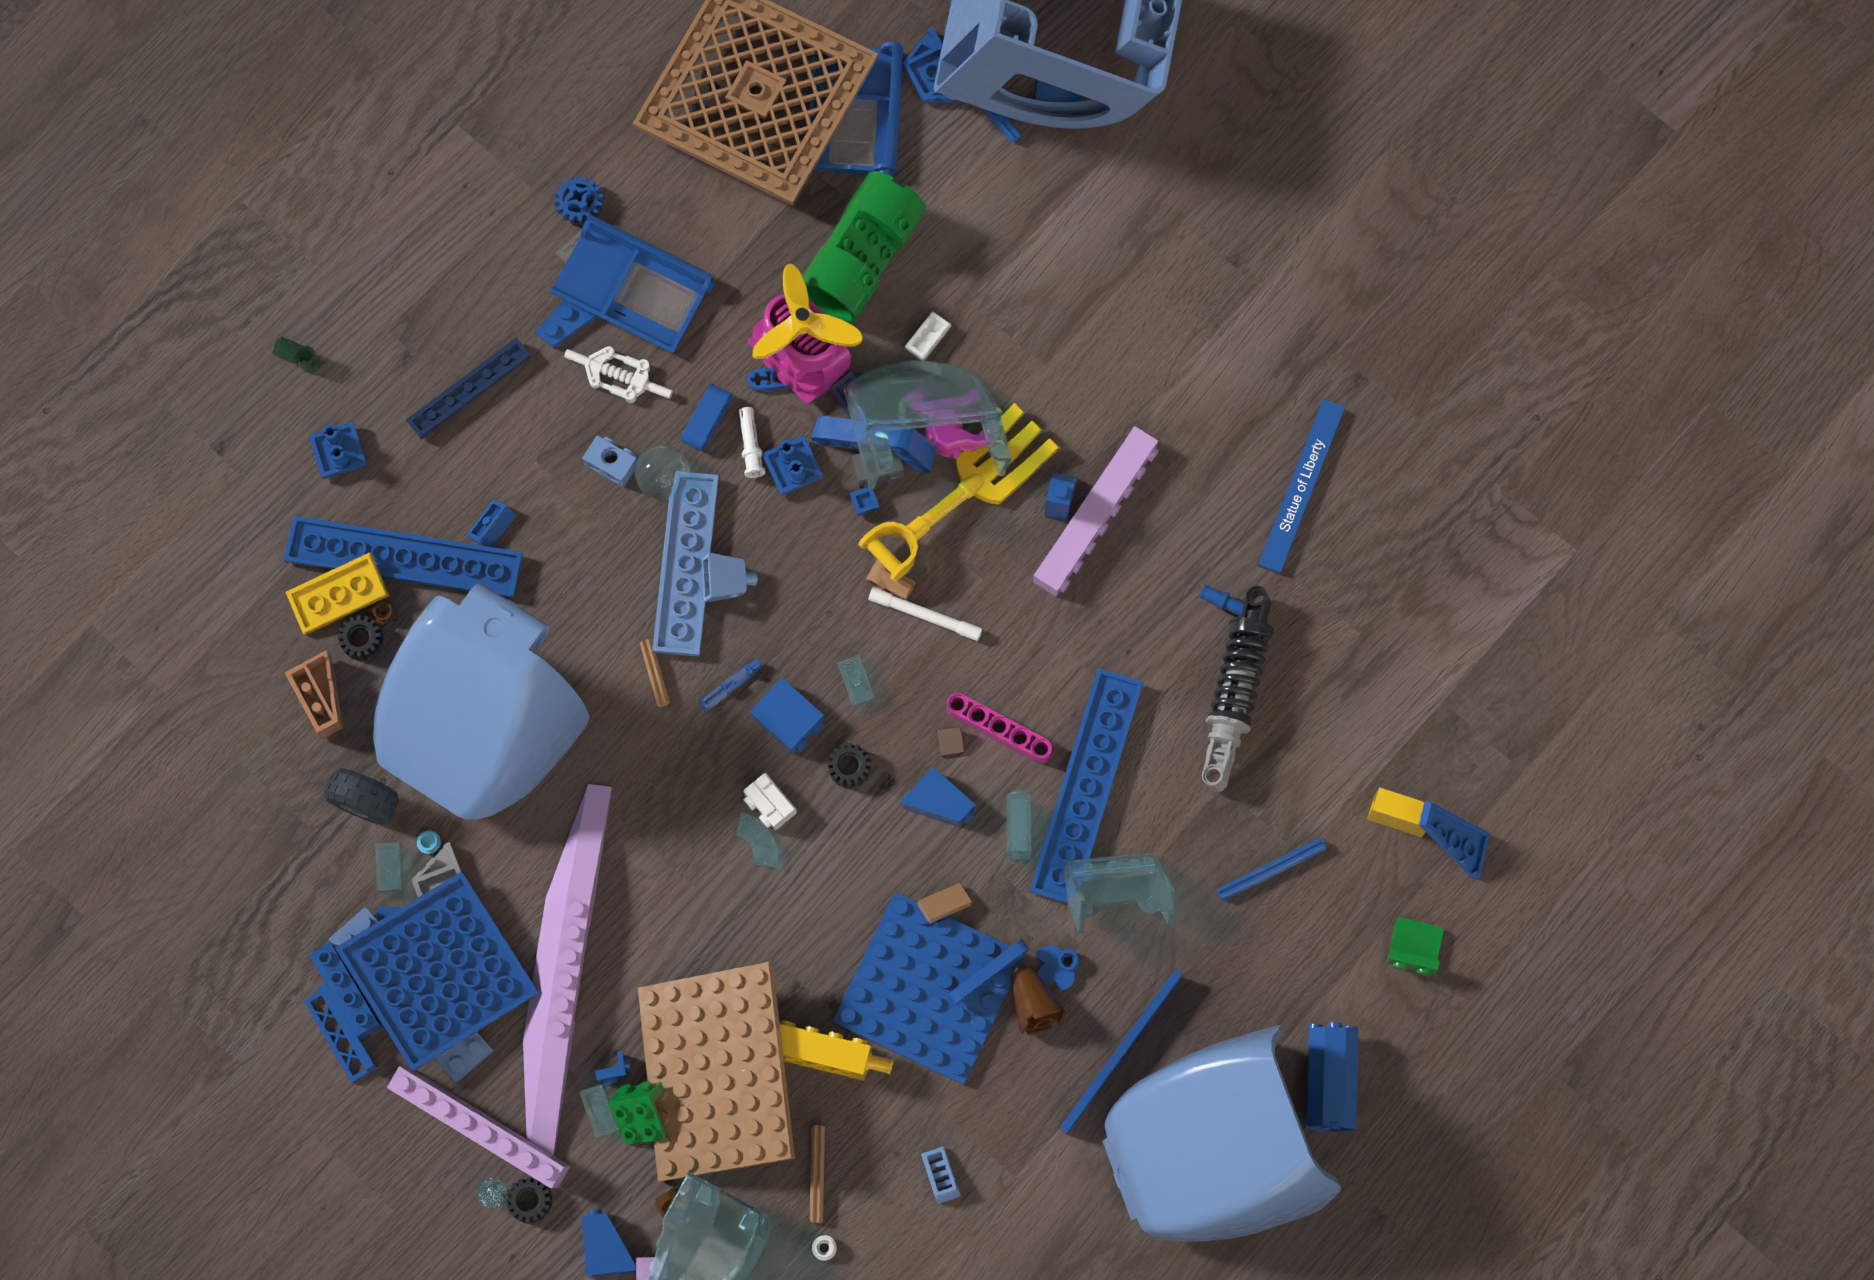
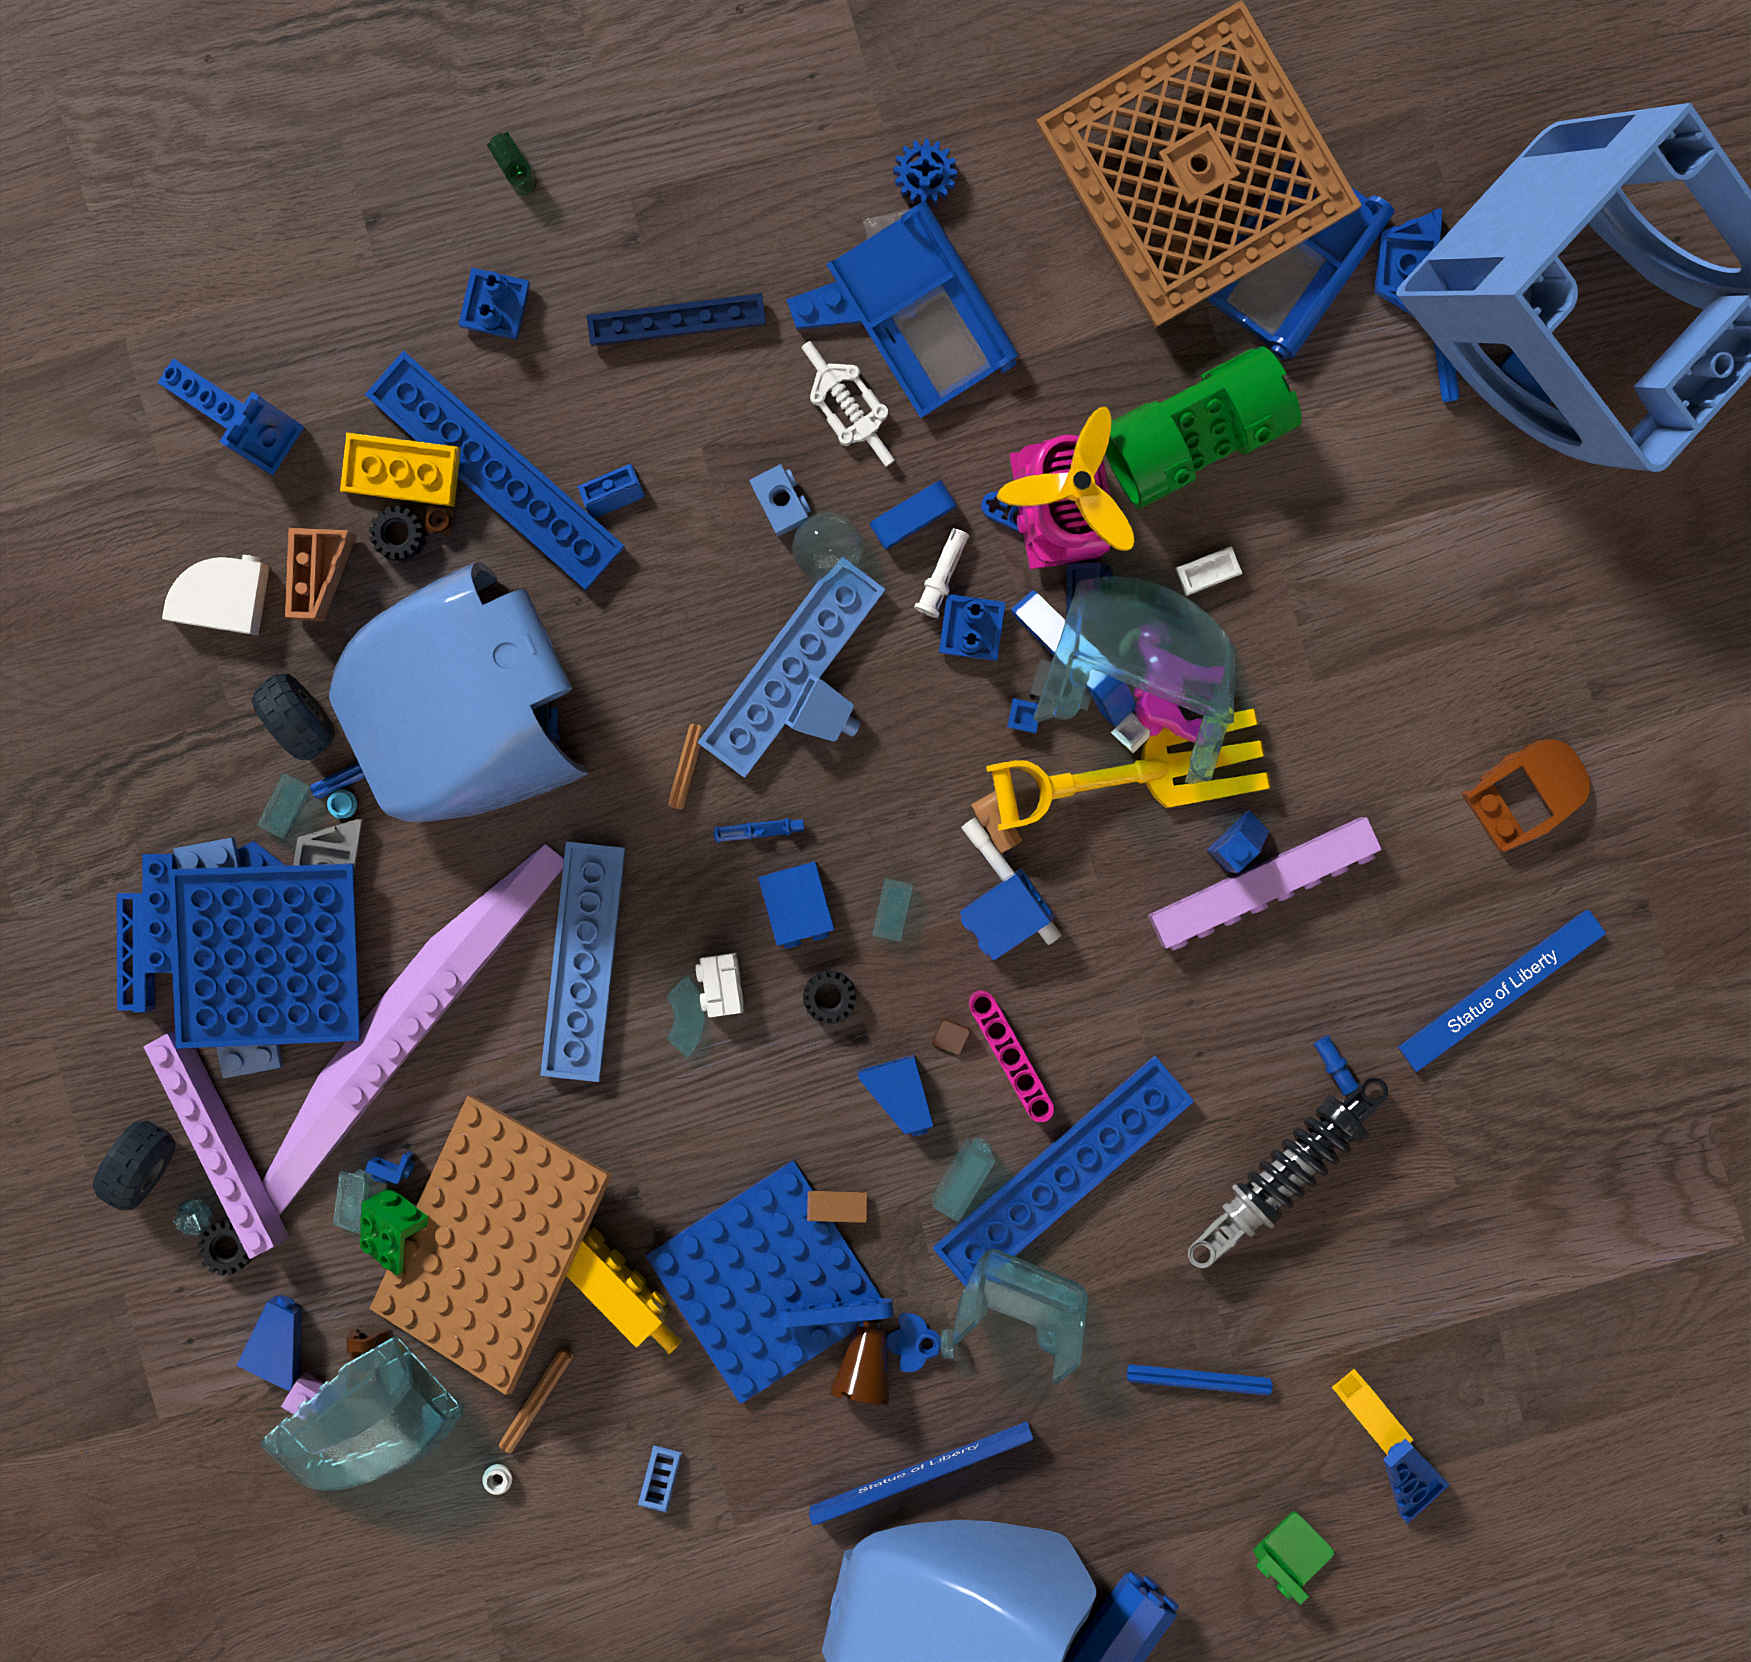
camera: 30 degrees right, 15 degrees up
none -> black wheel [92,1120,176,1211]
none -> blue bracket [157,358,305,476]
none -> white brick [162,555,270,636]
none -> blue axle [310,762,365,799]
none -> medium blue plate [540,841,626,1082]
none -> clear light blue tile [941,1329,955,1359]
none -> blue brick [959,868,1055,961]
none -> white tile [1111,712,1151,753]
none -> dark orange slope [1461,739,1590,853]

